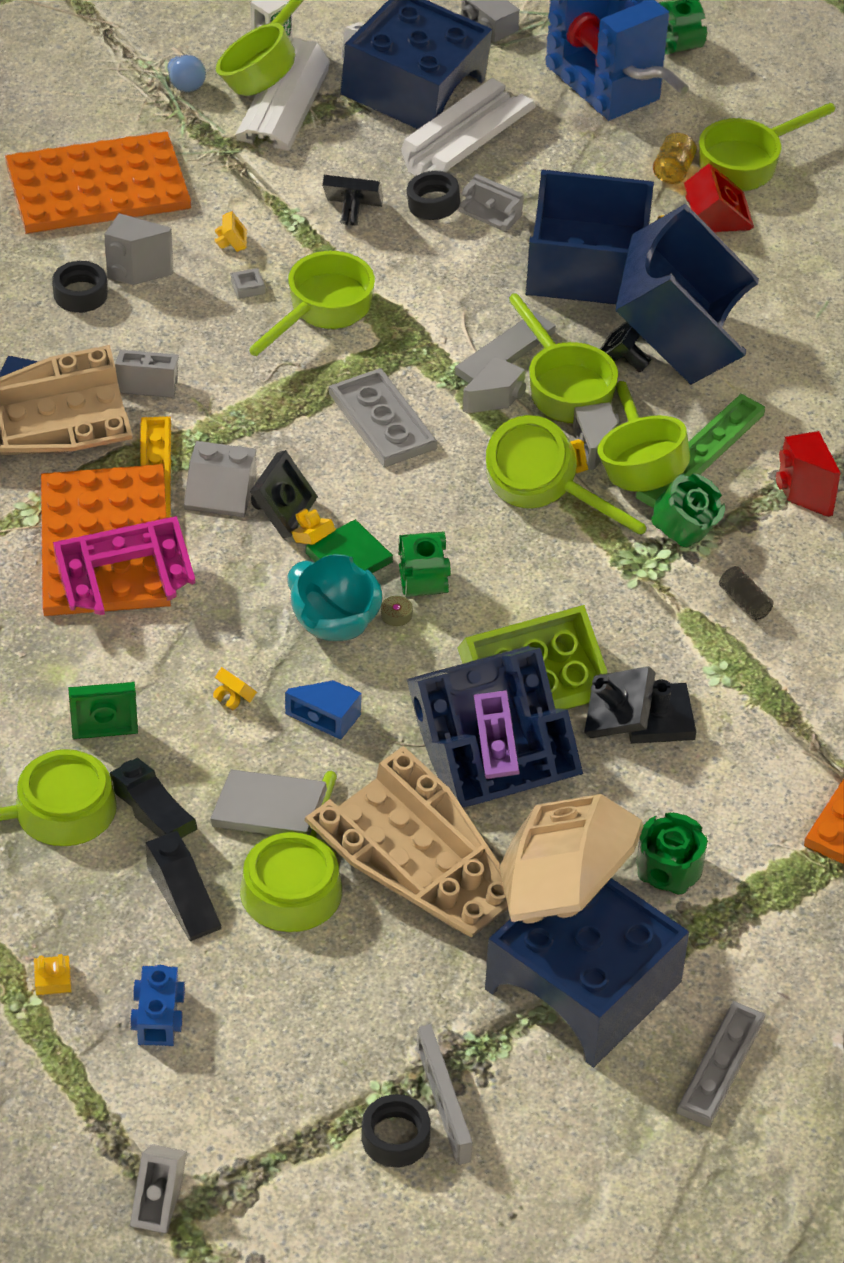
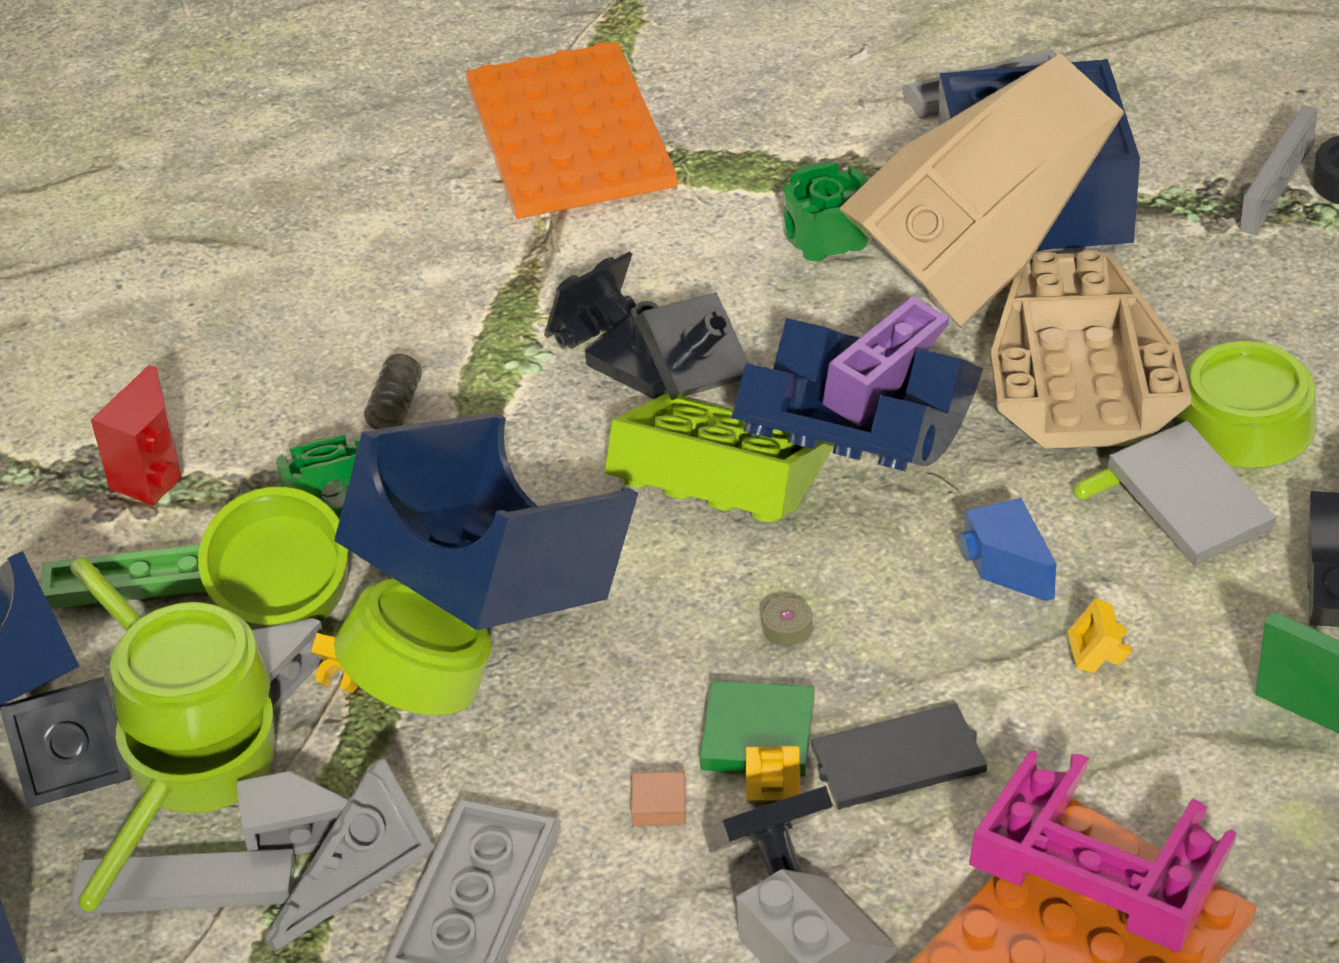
camera: 130 degrees left, 5 degrees down
teal piece [287,554,383,642] -> none
green brick [398,531,451,597] -> none
none -> lime piece [71,557,270,750]
none -> light grey wing [264,758,435,950]
none -> dark blue container [334,412,638,630]
none -> black hinge [544,251,636,349]
none -> nougat tile [631,771,686,826]
none -> black piece [811,703,987,809]

